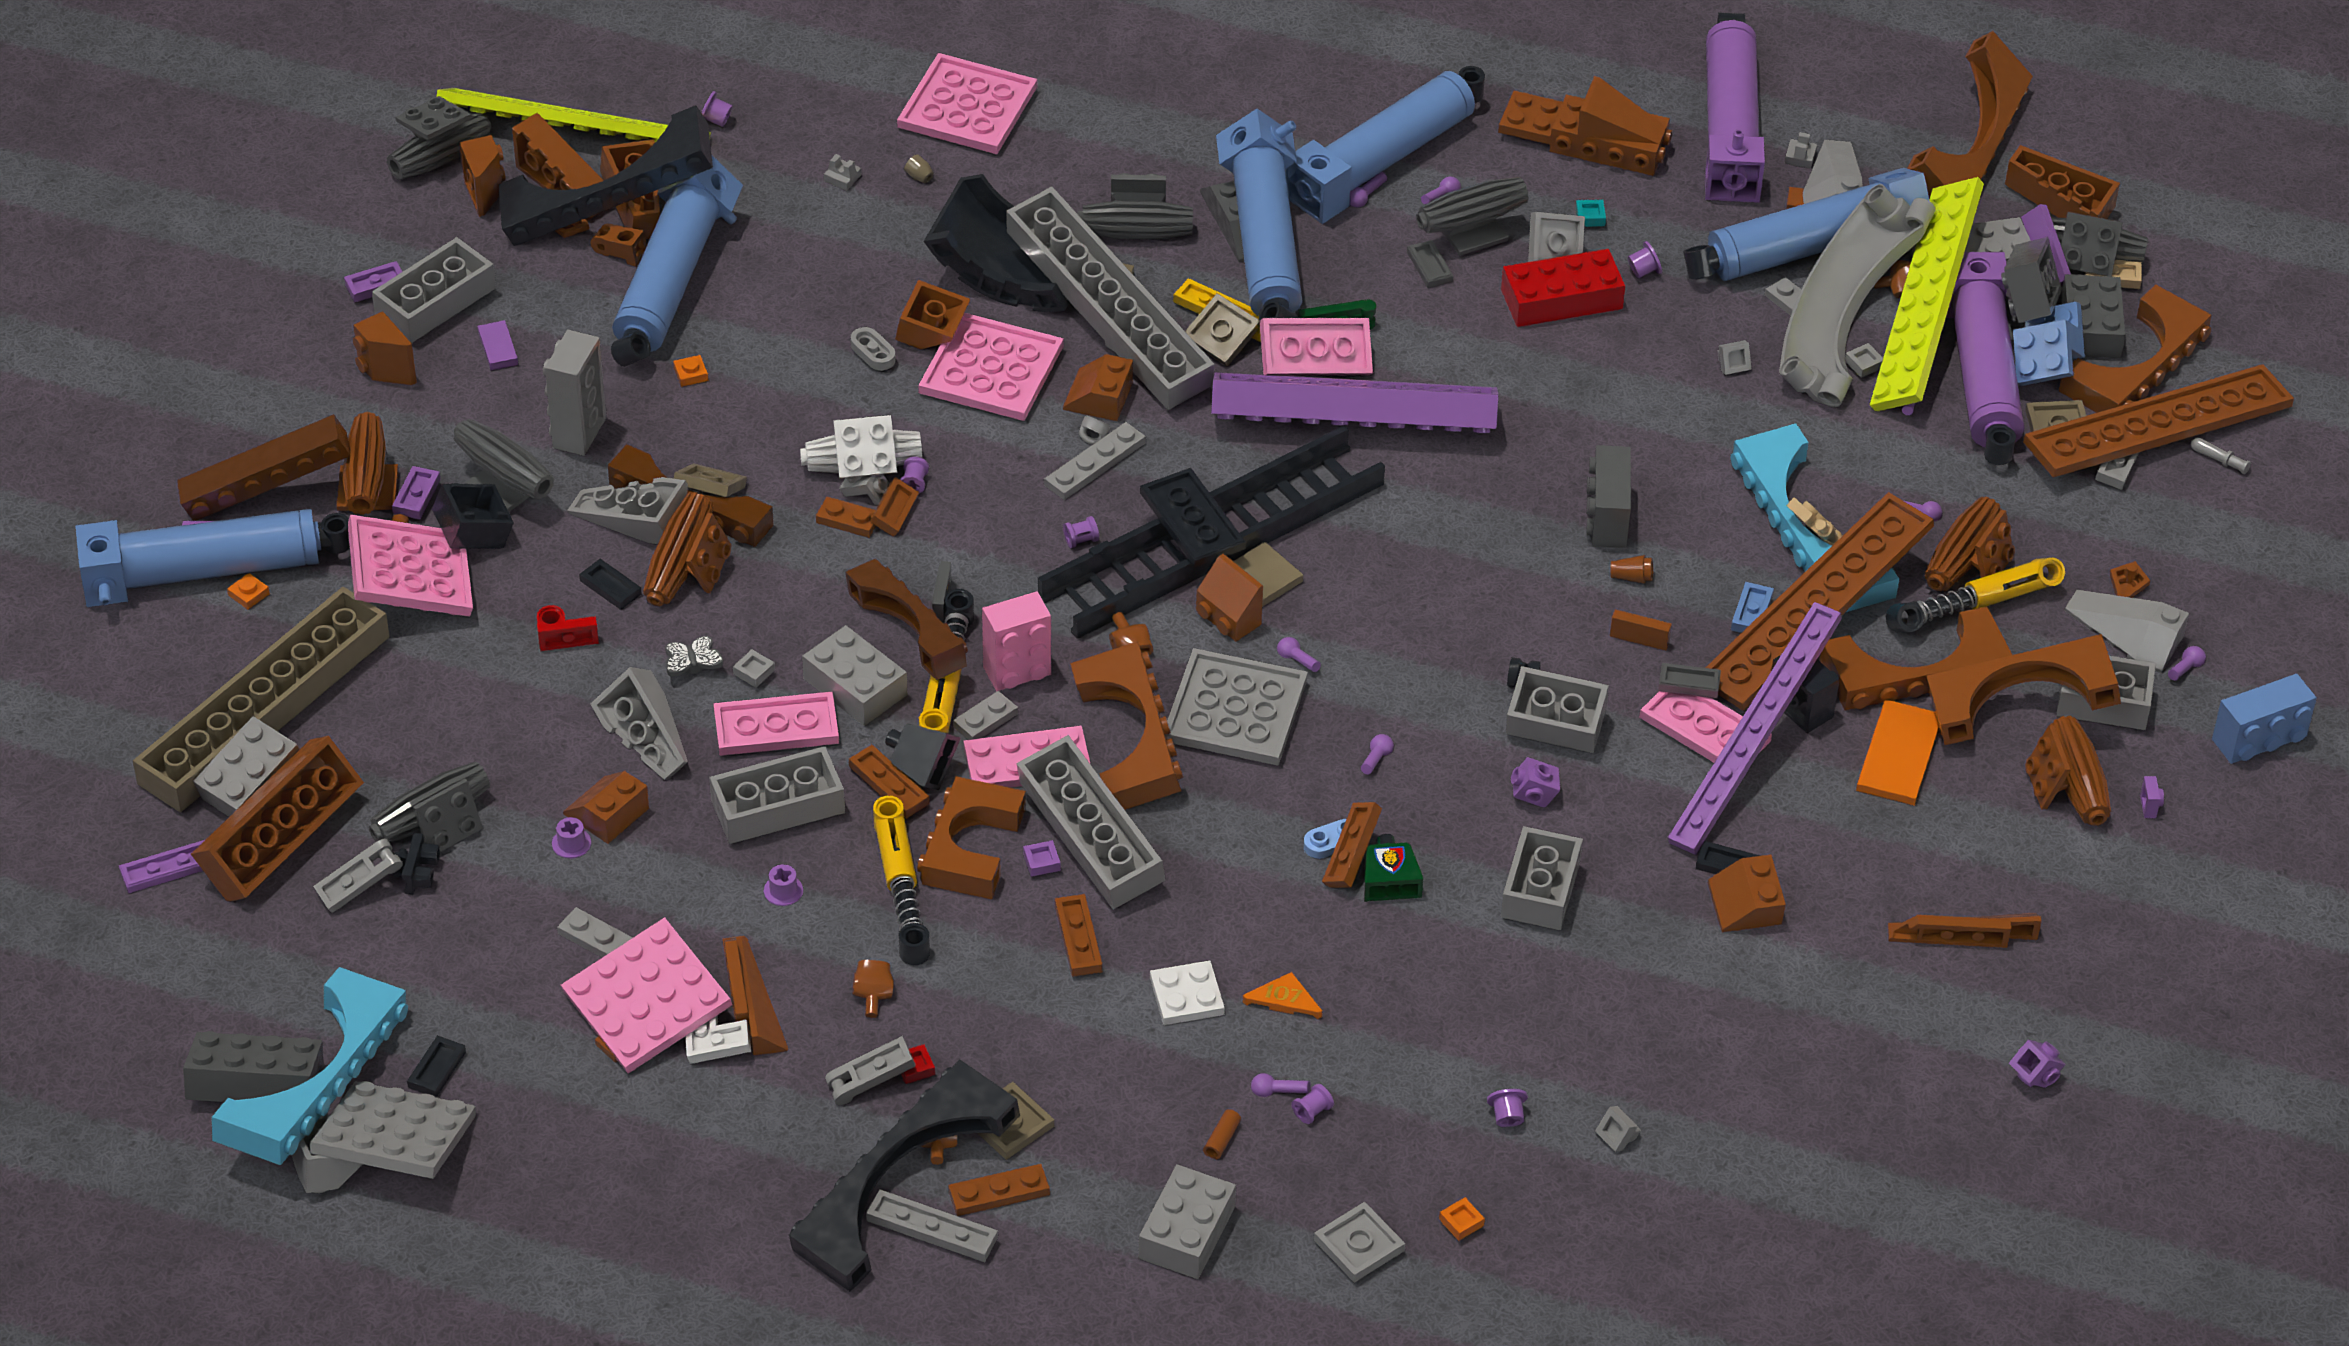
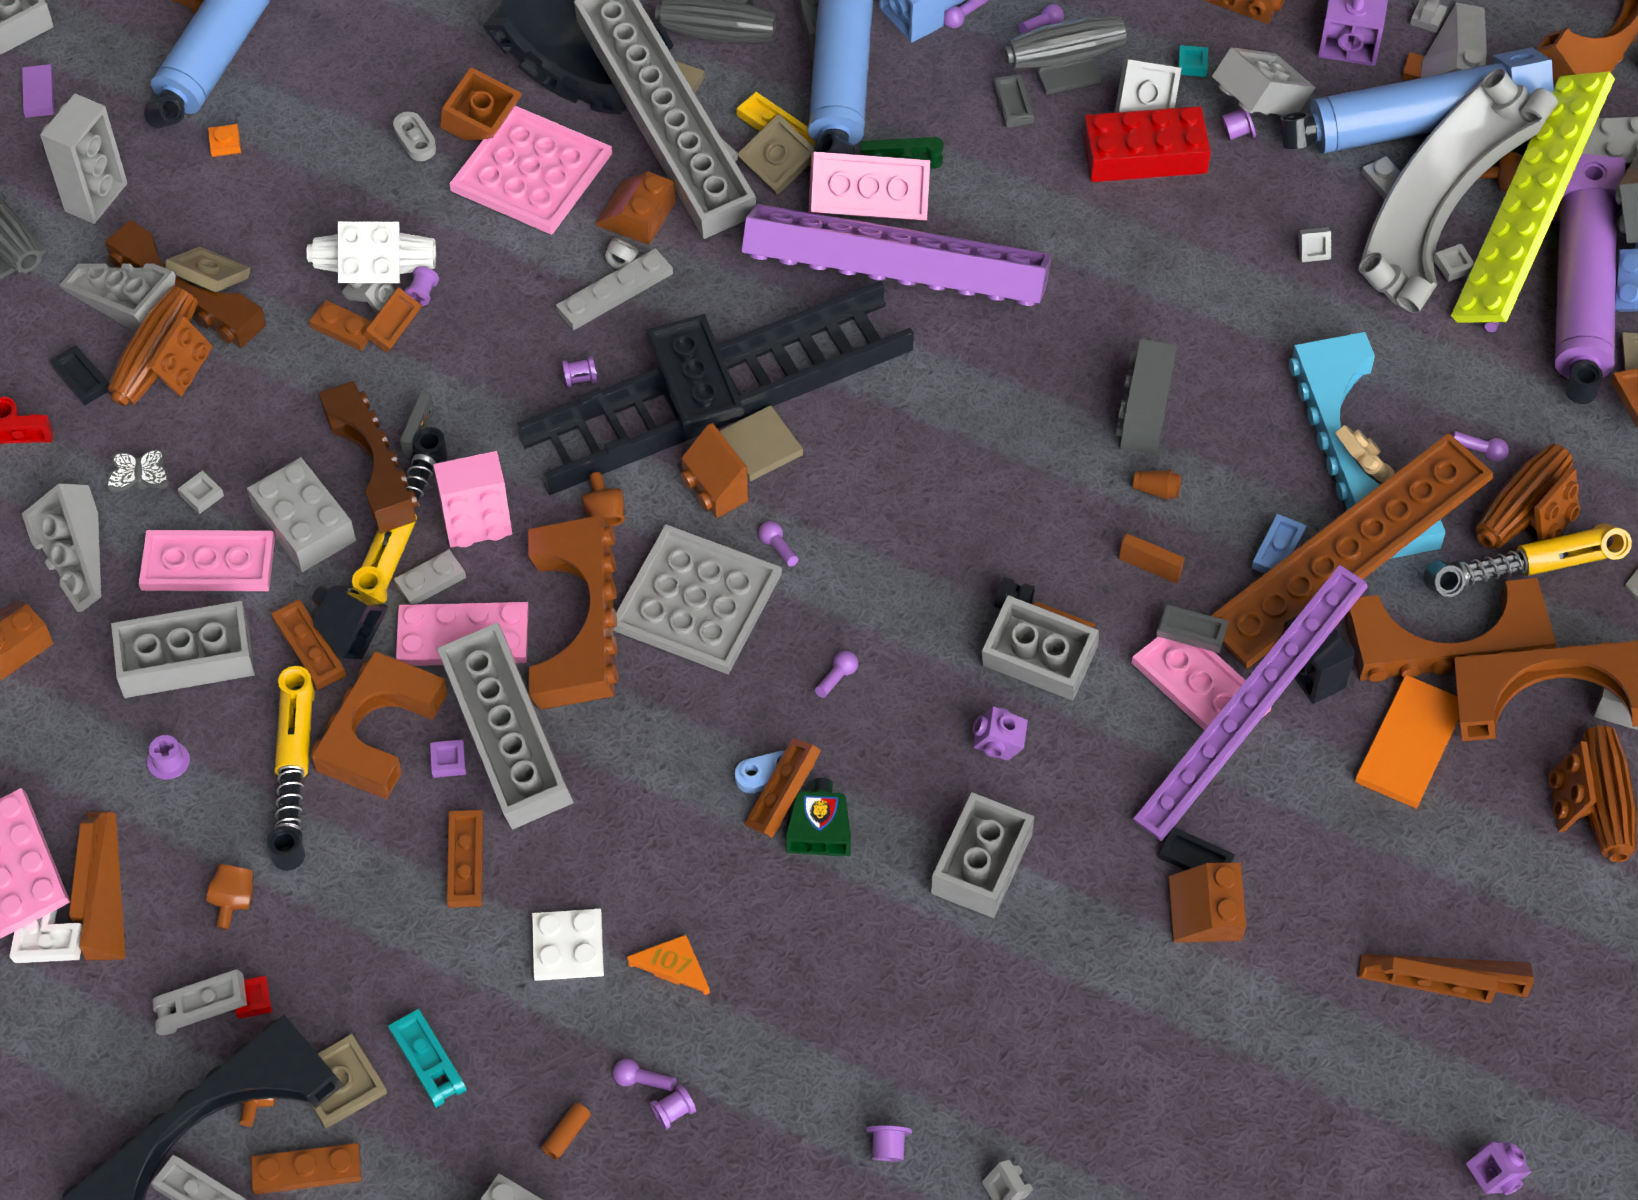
camera: 10 degrees right, 10 degrees up
none -> teal plate [388,1009,467,1108]
none -> light grey brick [1212,47,1316,116]

